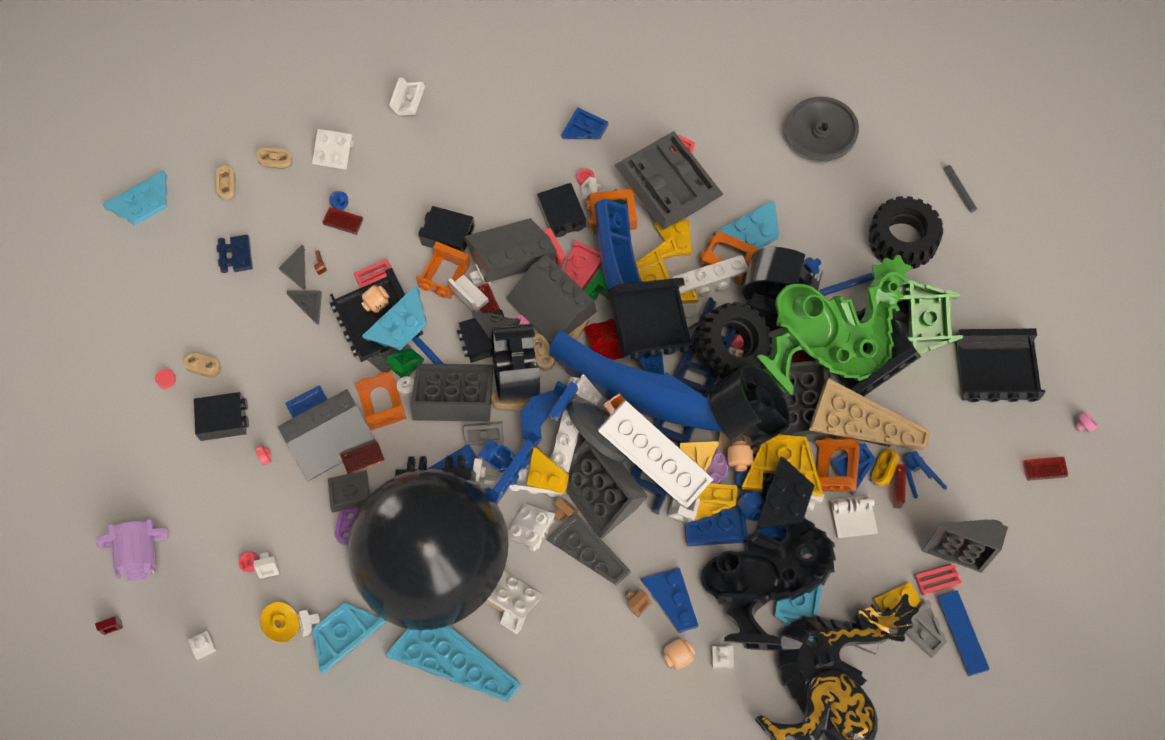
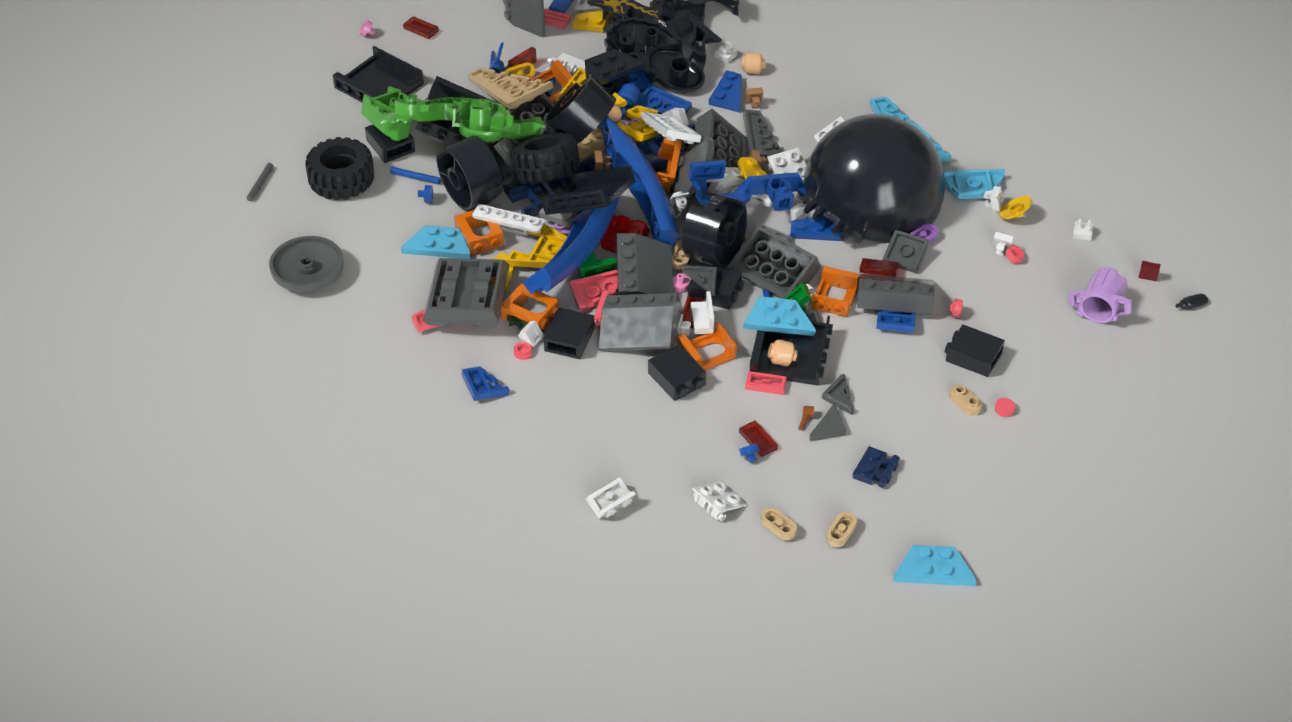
camera: 145 degrees left, 20 degrees down
none -> medium nougat tile [594,151,611,170]
none -> black piece [1175,293,1208,309]

